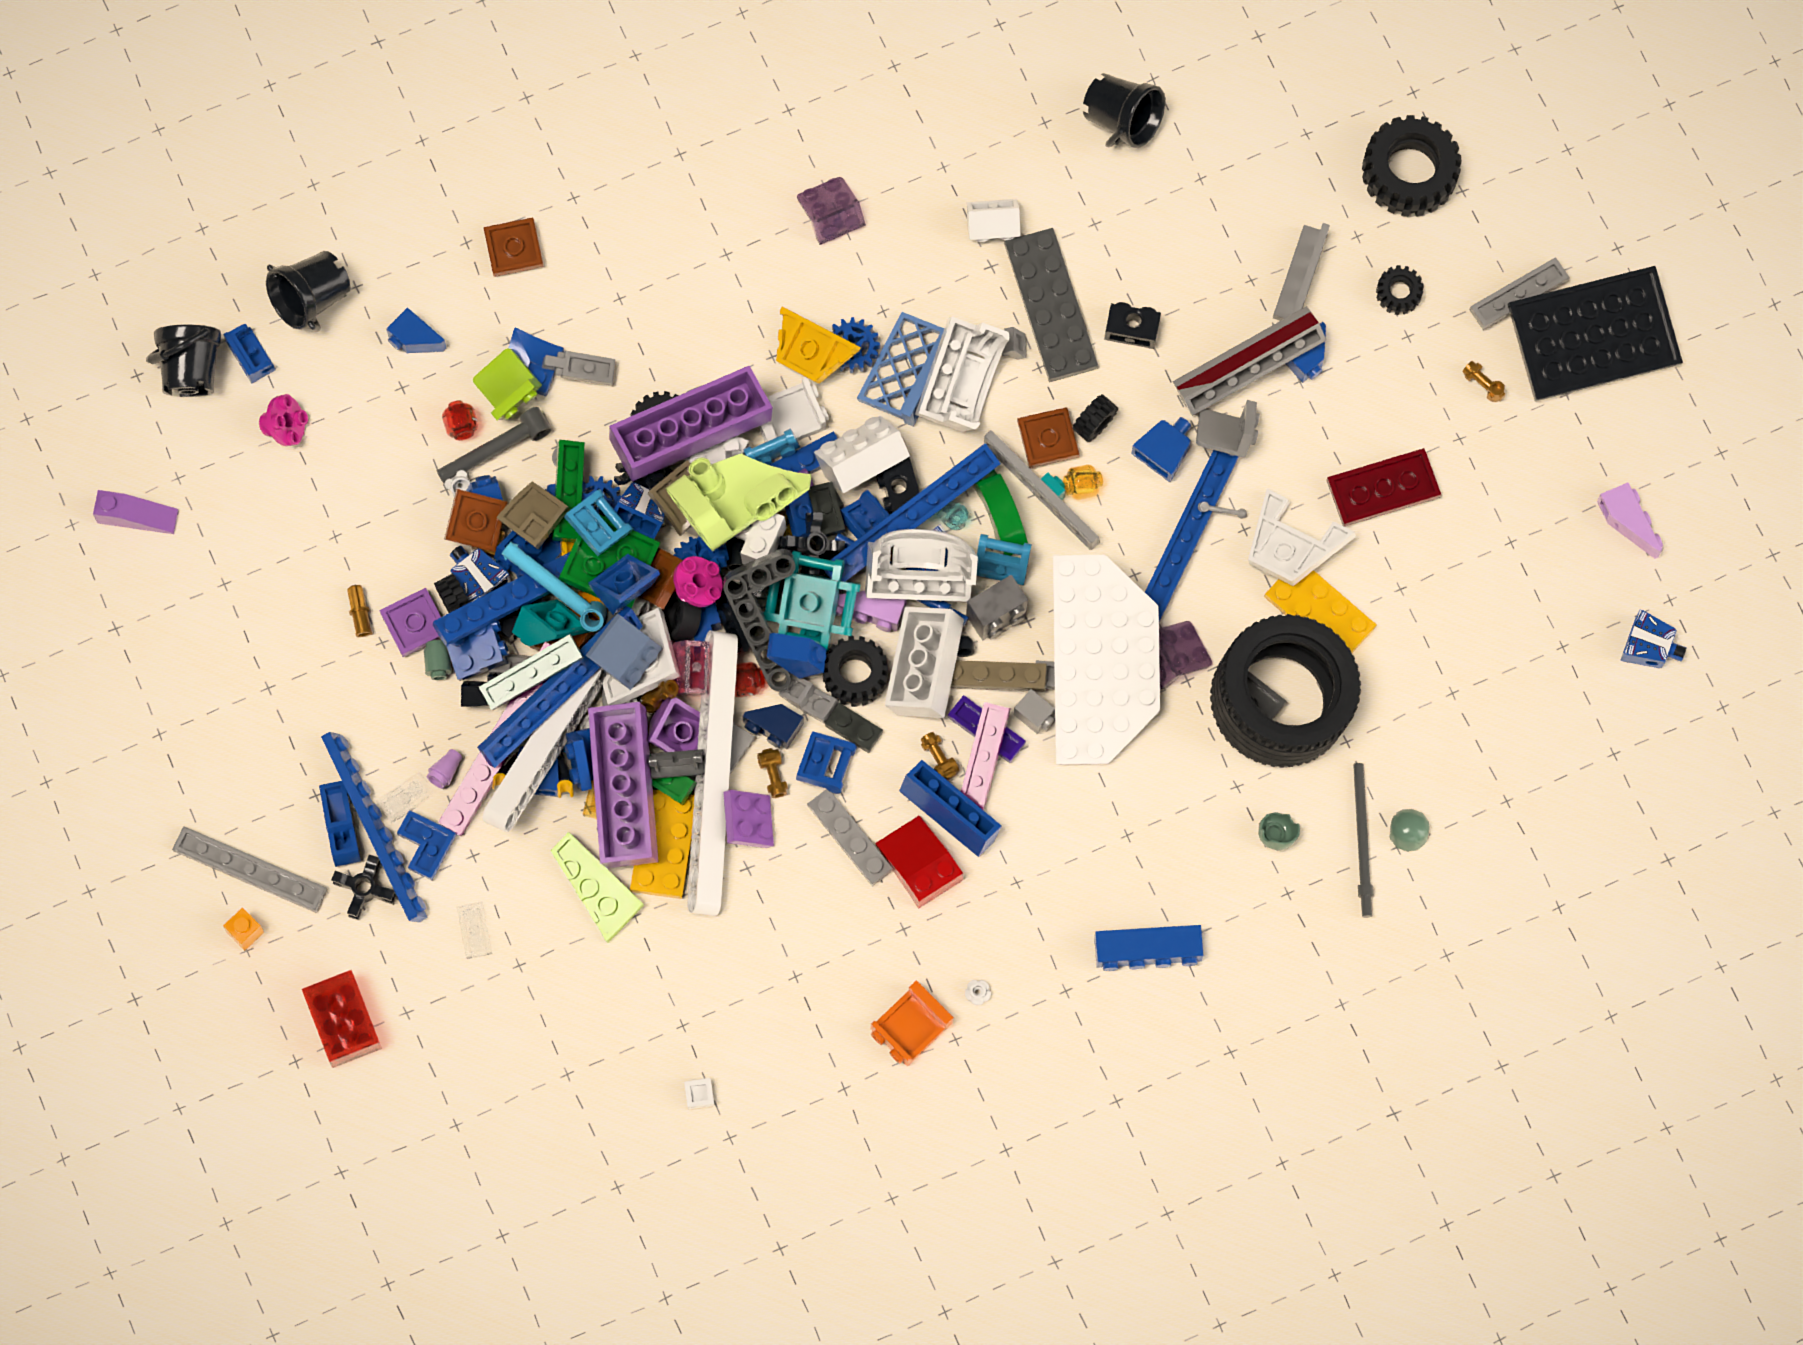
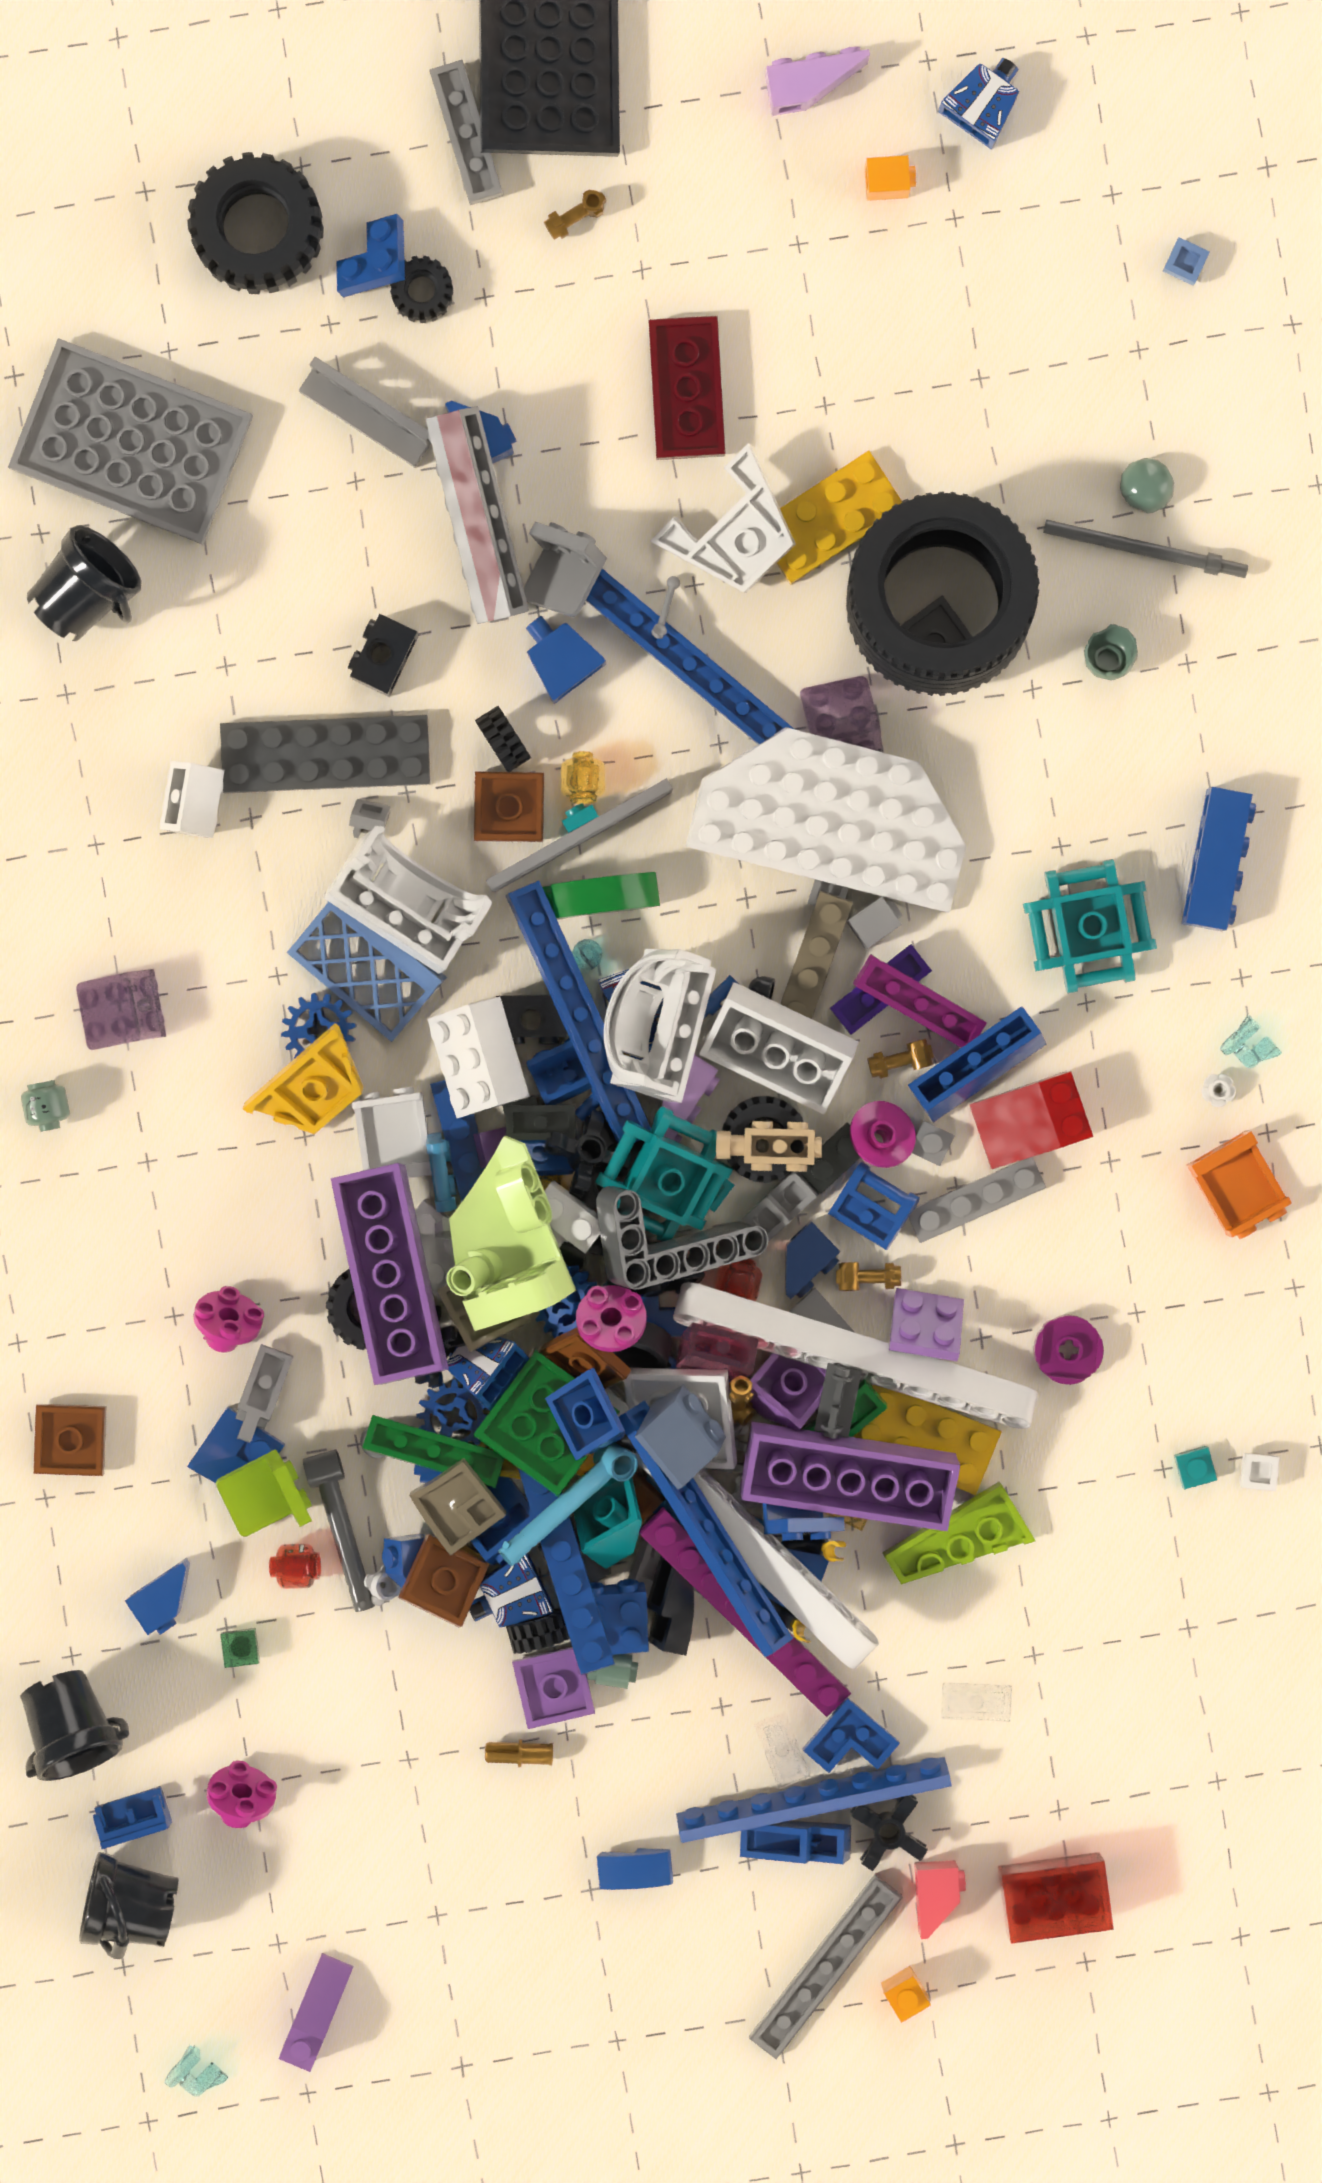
camera: 70 degrees left, 15 degrees up
lavender cone [426,749,463,789] -> none
plate [479,634,584,711] -> none
dark azure plate [564,489,633,556] -> none
blue slope [767,633,827,679] -> none
flat silver brick [966,575,1028,641] -> none
dark azure plate [976,534,1032,585] -> none
none -> light grey plate [8,338,253,545]
none -> sand green head [21,1080,70,1132]
none -> clear light blue piece [164,2044,228,2097]
none -> dark pink plate [193,1286,264,1353]
none -> clear green plate [220,1628,260,1668]
none -> blue plate [336,214,405,298]
none -> blue slope [597,1848,673,1890]
none -> tan brick [716,1121,822,1172]
none -> dark pink dish [850,1101,916,1168]
none -> light orange brick [865,155,916,201]
none -> light grey plate [912,1120,955,1166]
none -> coral slope [914,1860,966,1939]
none -> teal brick [1023,859,1157,994]
none -> magenta plate [1033,1315,1104,1385]
none -> medium blue plate [1163,237,1210,286]
none -> teal plate [1174,1446,1217,1490]
none -> clear light blue piece [1220,1014,1282,1068]

